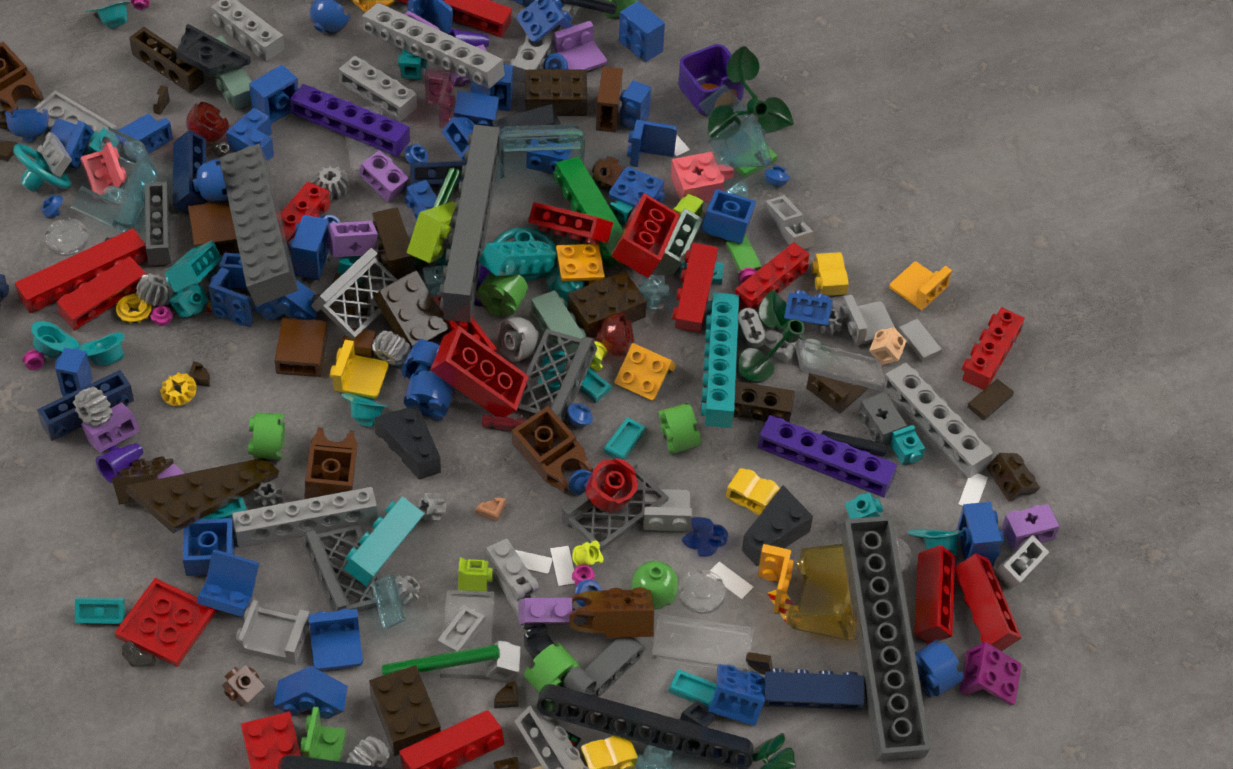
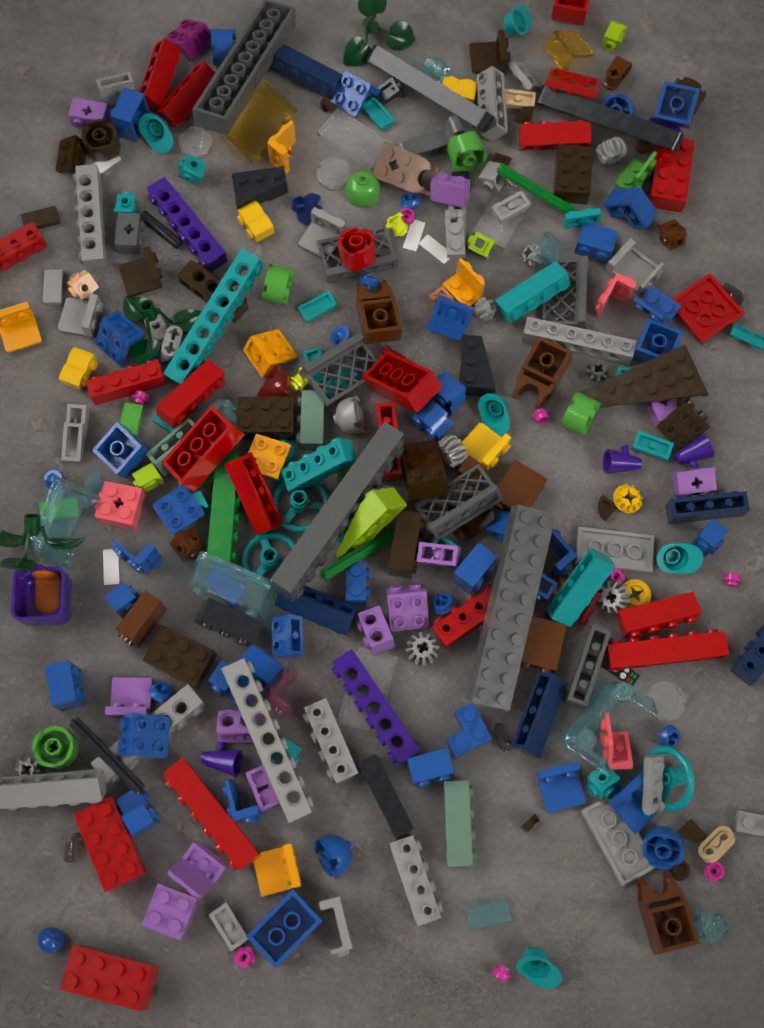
camera: 150 degrees left, 20 degrees up
teal piece [31,321,79,357] -> none
light grey gear [73,387,112,428] -> none
dark brown brick [129,27,204,93] -> none
black wing [177,24,251,75] -> none
clear red cylinder [186,102,229,143] -> none
blue cylinder [193,159,228,202] -> none
blue hat [405,144,428,164] -> none
white sticker [707,562,753,599] -> none
clear tile [795,339,886,391] -> none
none -> dark brown brick [81,119,121,162]
none -> teal piece [240,531,296,591]
none -> black brick [358,754,414,839]
none -> medium lavender bracket [386,582,429,632]
none -> blue bracket [426,295,474,340]
none -> light orange bracket [442,258,485,307]
none -> clear light blue tile [466,899,512,930]
none -> dark pink plate [532,408,550,424]
none -> teal plate [563,208,601,229]
none -> light grey tile [574,526,655,574]
none -> coral bracket [595,273,637,318]
none -> dark purple piece [603,445,642,474]
none -> teal plate [631,430,674,462]

